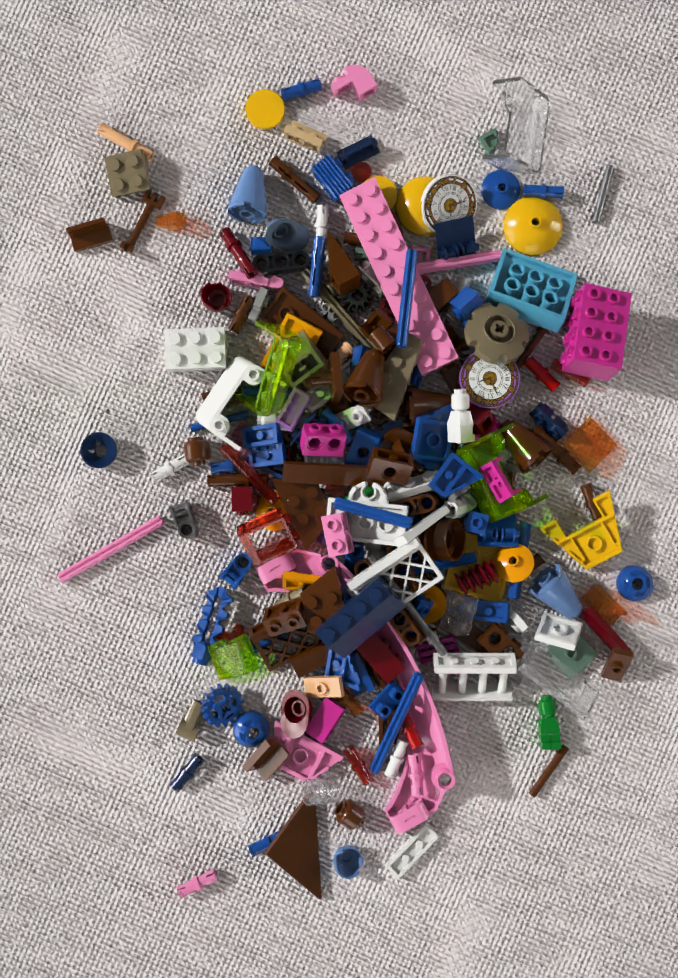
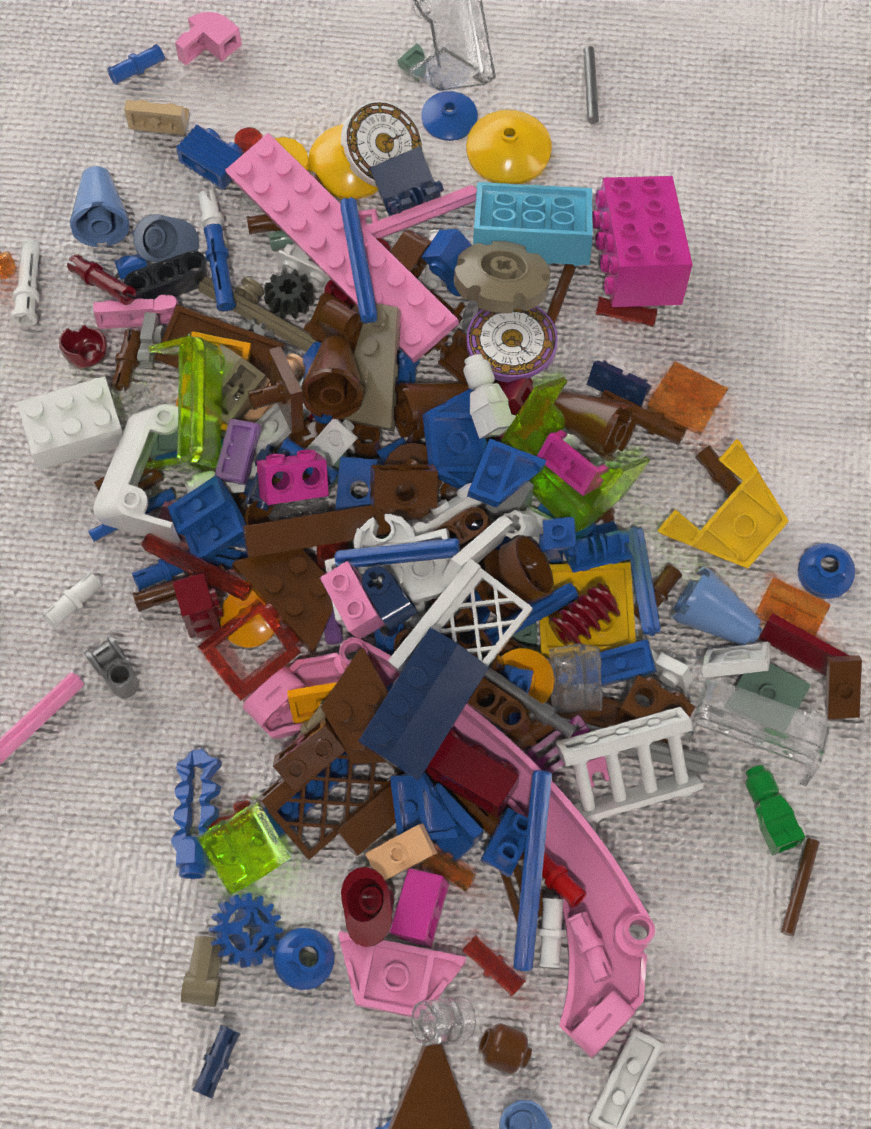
camera: 15 degrees left, 20 degrees down
reddish brown head [183,436,211,466] -> none
blue piece [219,552,254,590] -> none
panel [242,736,290,781] -> none
yellow tile [245,89,285,130] -> none
reddish brown pin [268,155,321,204] -> none
reddish brown slope [327,232,362,297] -> none
dark blue hinge [336,135,380,170] -> none
light orange dish [494,544,534,583] -> none
blue pin [523,183,564,200] -> none
red pin [523,356,560,392] -> none
none -> white pin [10,239,40,327]
none -> dark blue piece [362,566,418,631]

